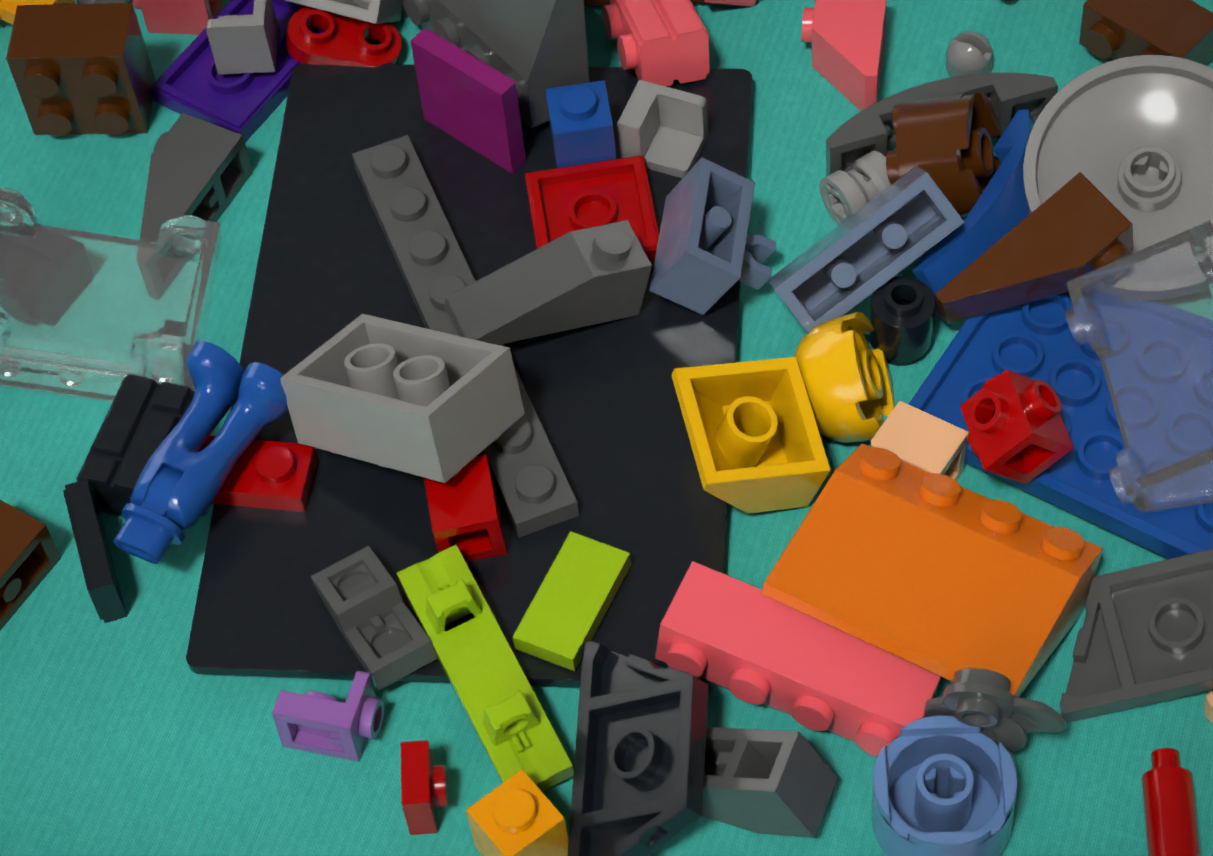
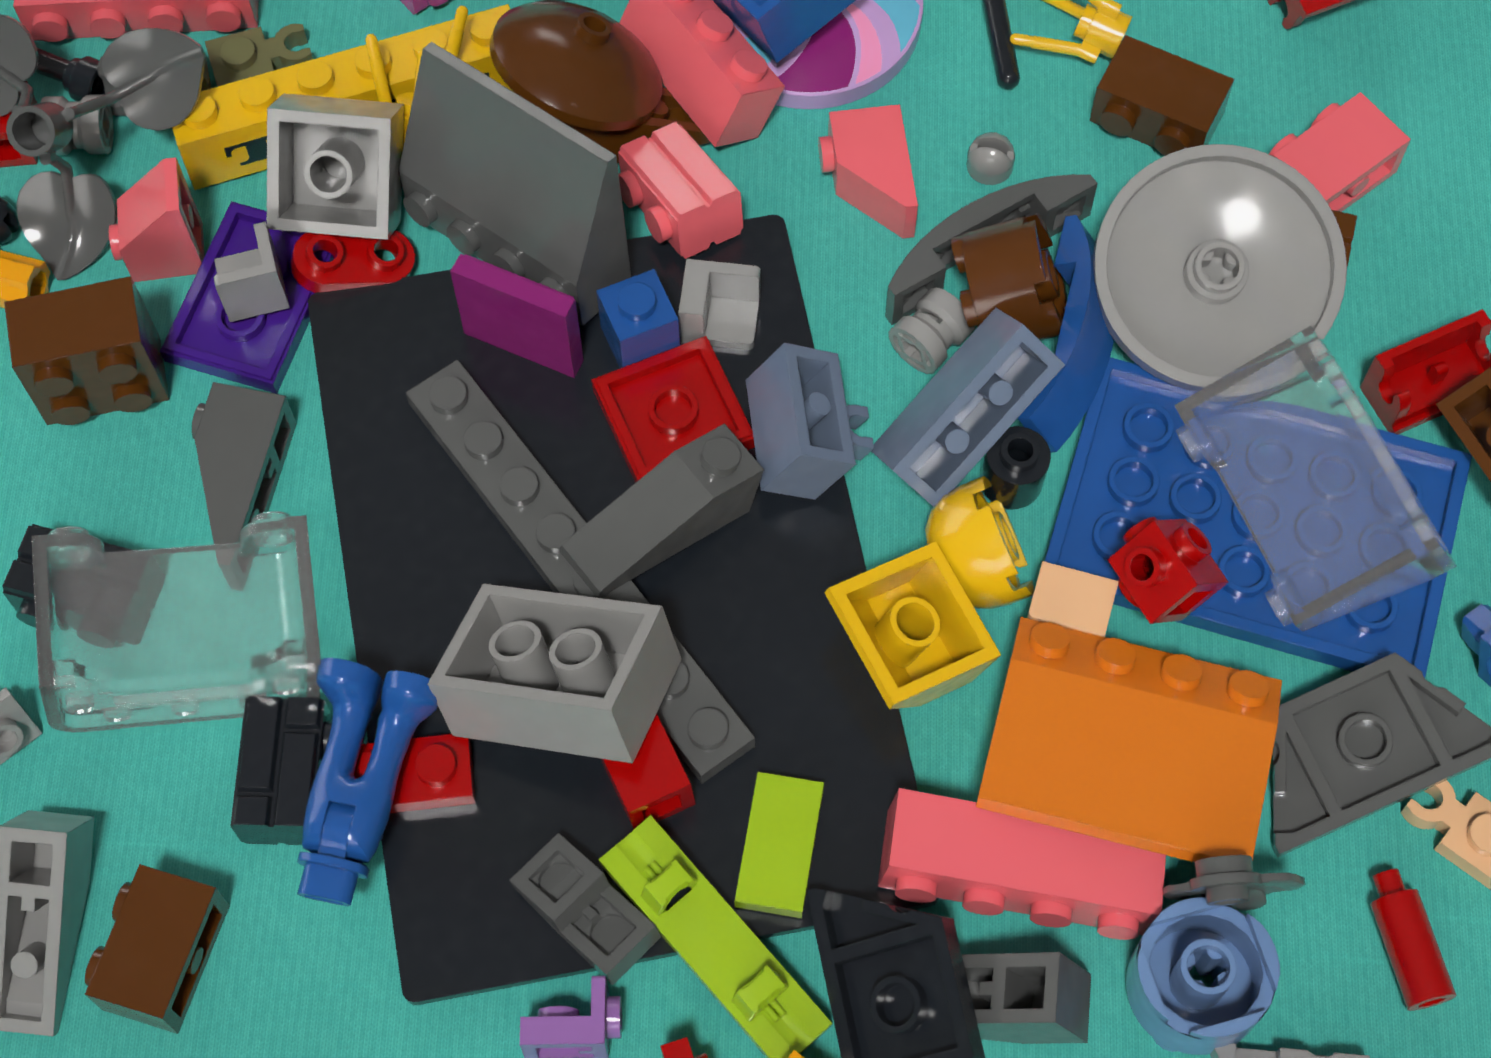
camera: 20 degrees left, 10 degrees up
black tile [63,479,127,623] -> none
reddish brown slope [935,172,1133,324] -> none

